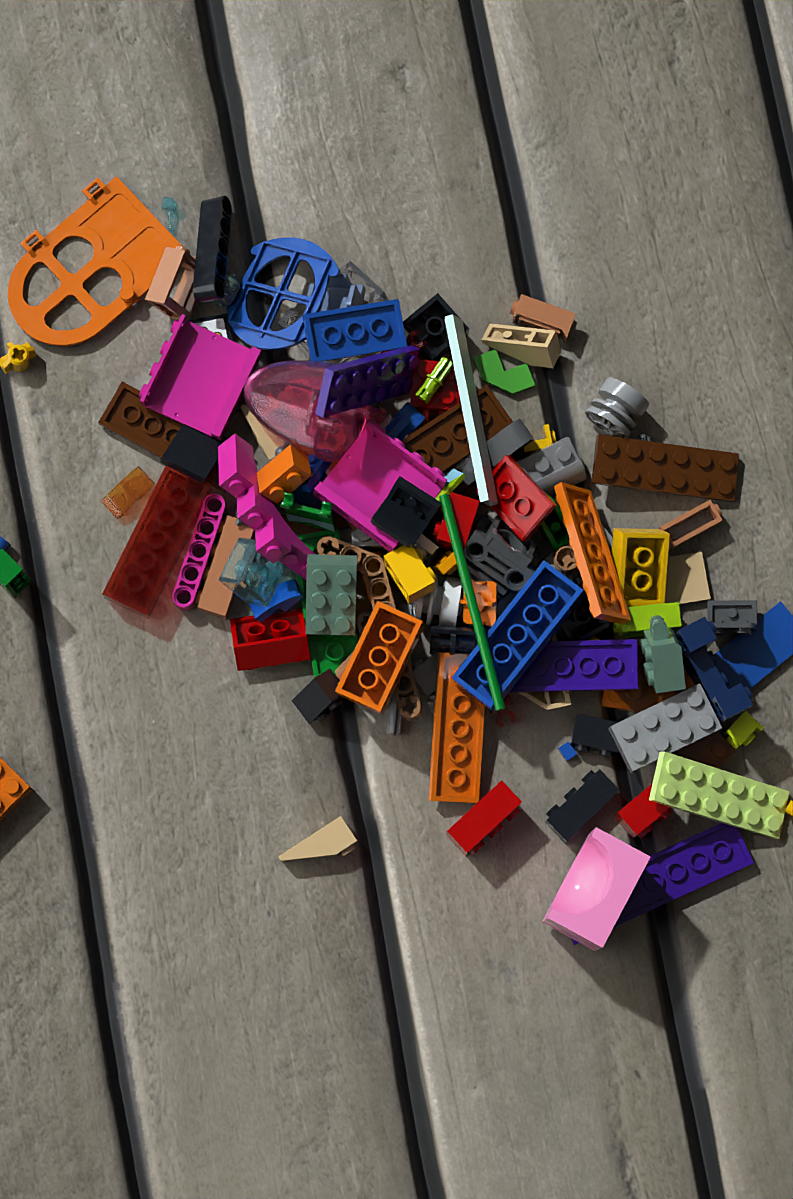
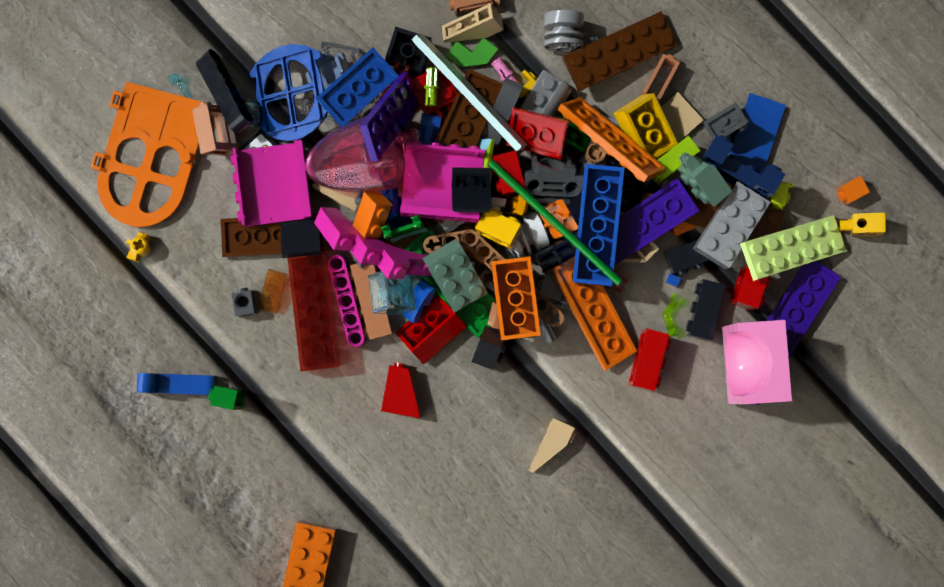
camera: 35 degrees left, 5 degrees up
none -> dark grey brick [232,288,257,317]
none -> red slope [381,362,420,418]
none -> bright pink pin [491,57,519,83]
none -> clear neon green arm [662,293,683,337]

